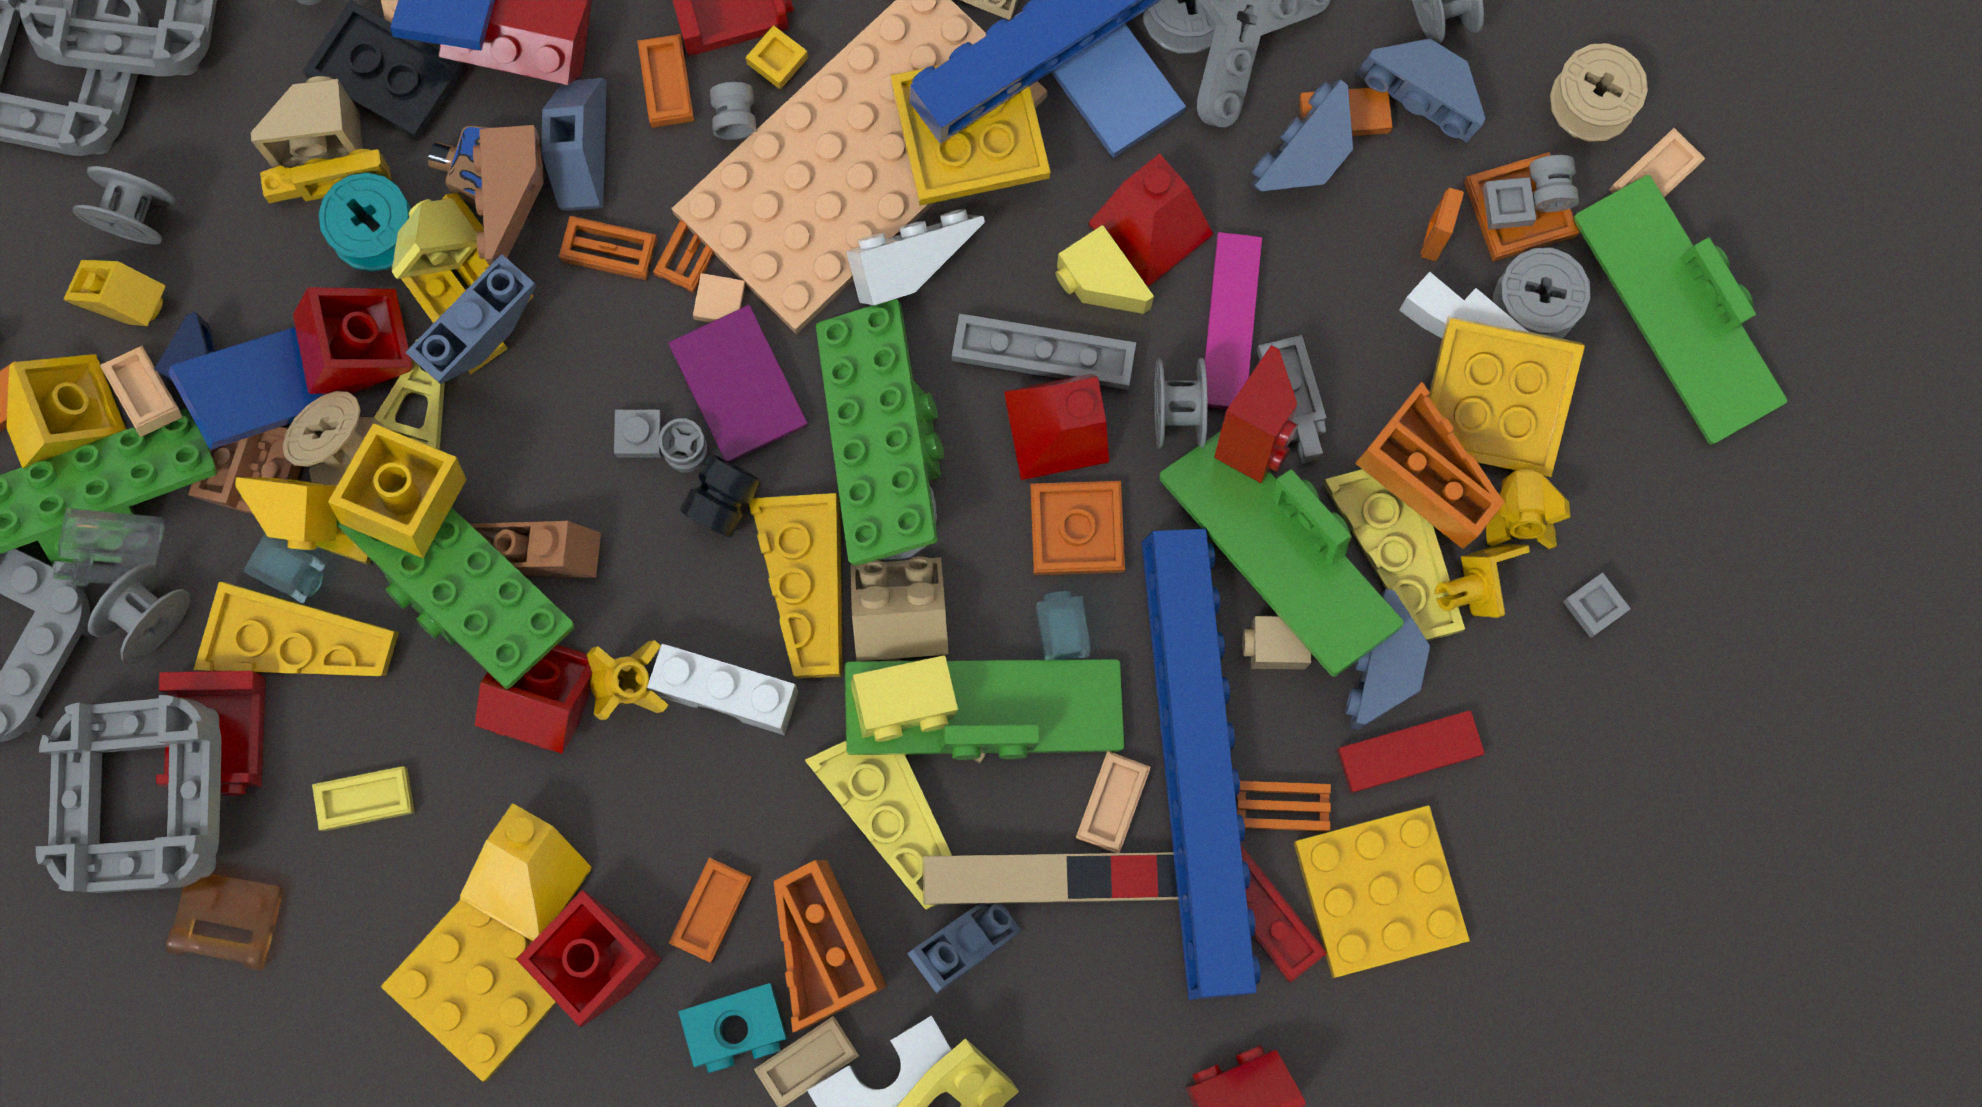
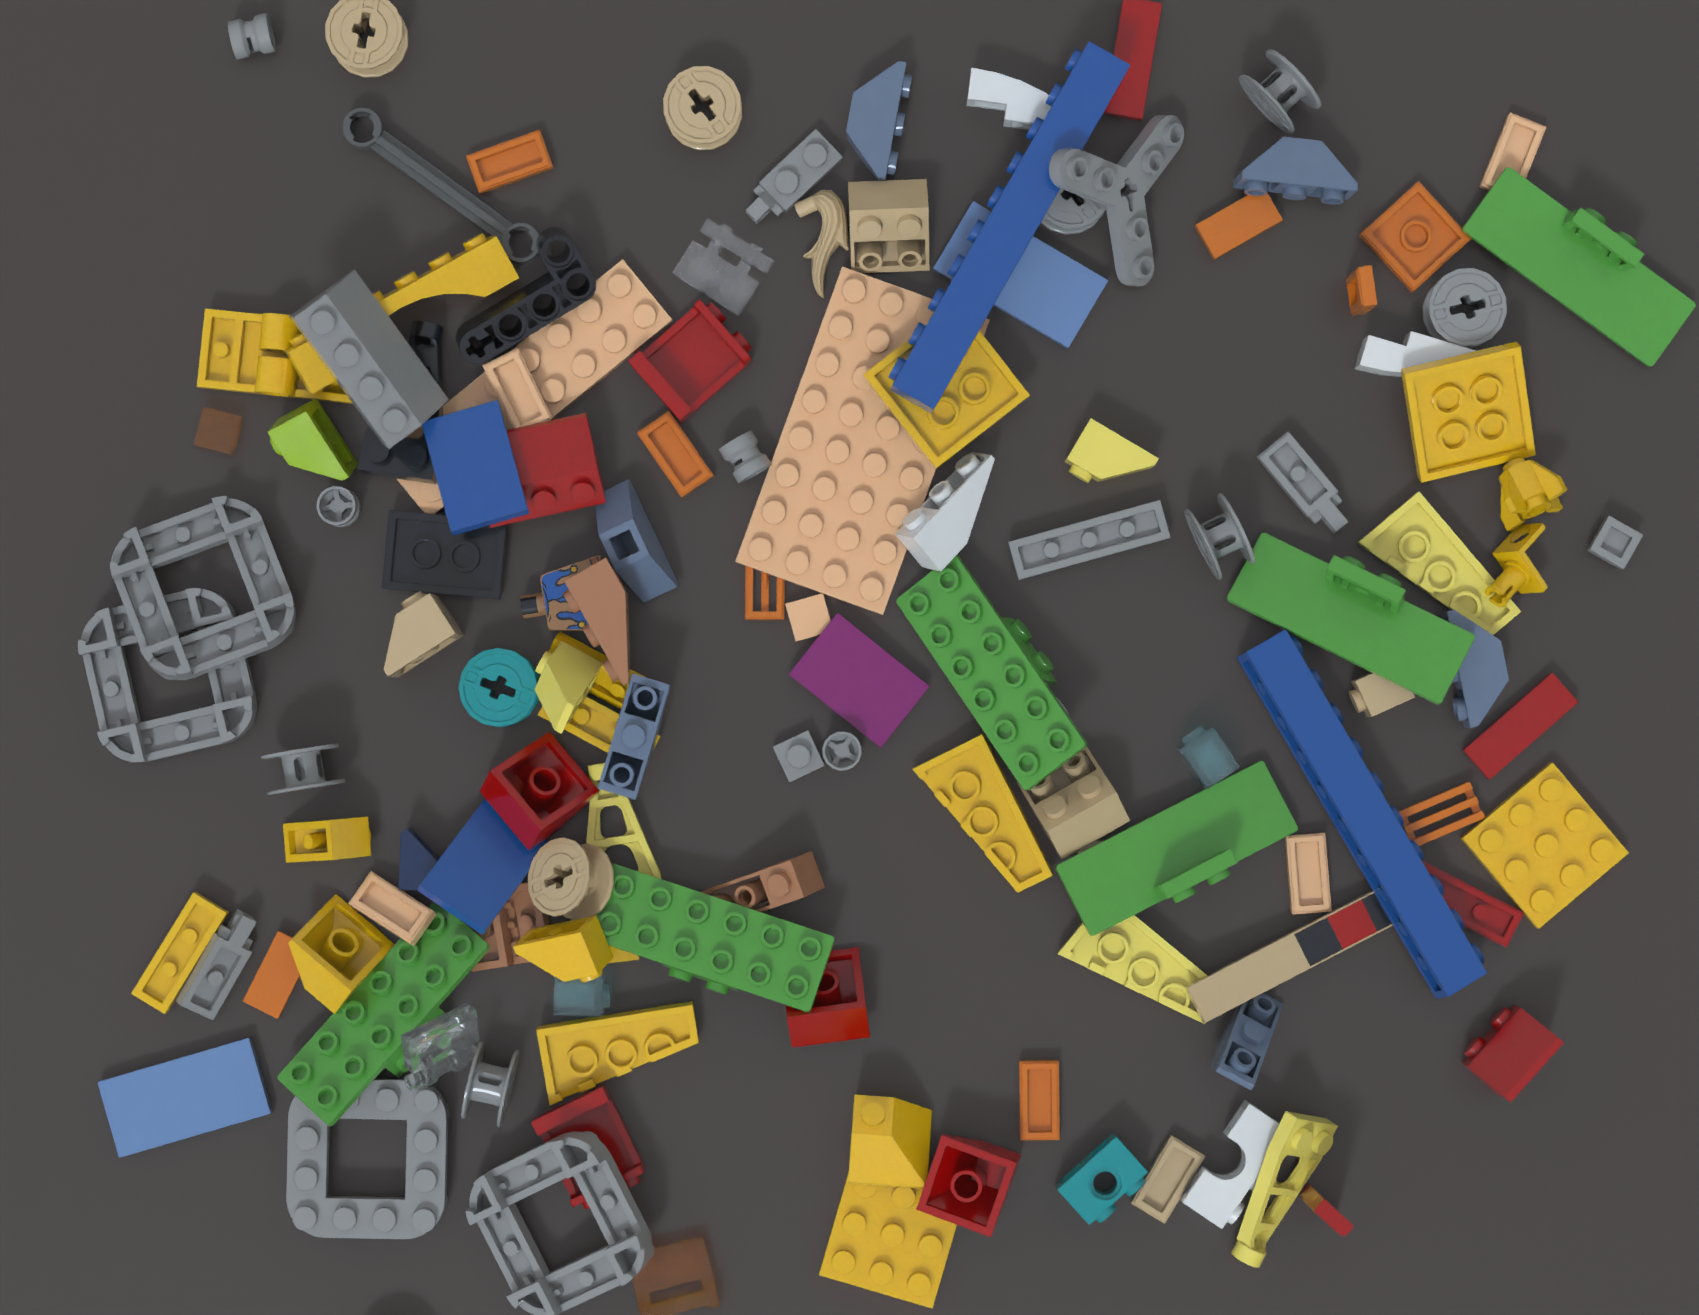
camera: 20 degrees left, 10 degrees up
yellow hinge [260,149,392,203] -> none
light yellow tile [312,766,415,831] -> none
yellow brick [328,423,466,558] -> none
orange tile [559,216,658,281] -> none
yellow brick [587,640,668,720] -> none
white arch [647,644,799,735] -> none
black wheel [680,453,762,538] -> none
yellow plate [745,25,808,90] -> none
orange wedge [774,860,888,1032] -> none
light yellow brick [850,655,958,742] -> none
red slope [1003,373,1109,480] -> none
orange tile [1030,481,1125,575] -> none
red slope [1088,153,1213,288] -> none
dark pink tile [1204,232,1262,410] -> none
red slope [1214,345,1298,483] -> none
sand blue slope [1250,80,1353,191] -> none
orange wedge [1355,382,1505,549] -> none
light grey plate [1482,177,1536,230] -> none
light grey wheel [1529,155,1579,212] -> none
tan piece [1550,43,1648,142] -> none

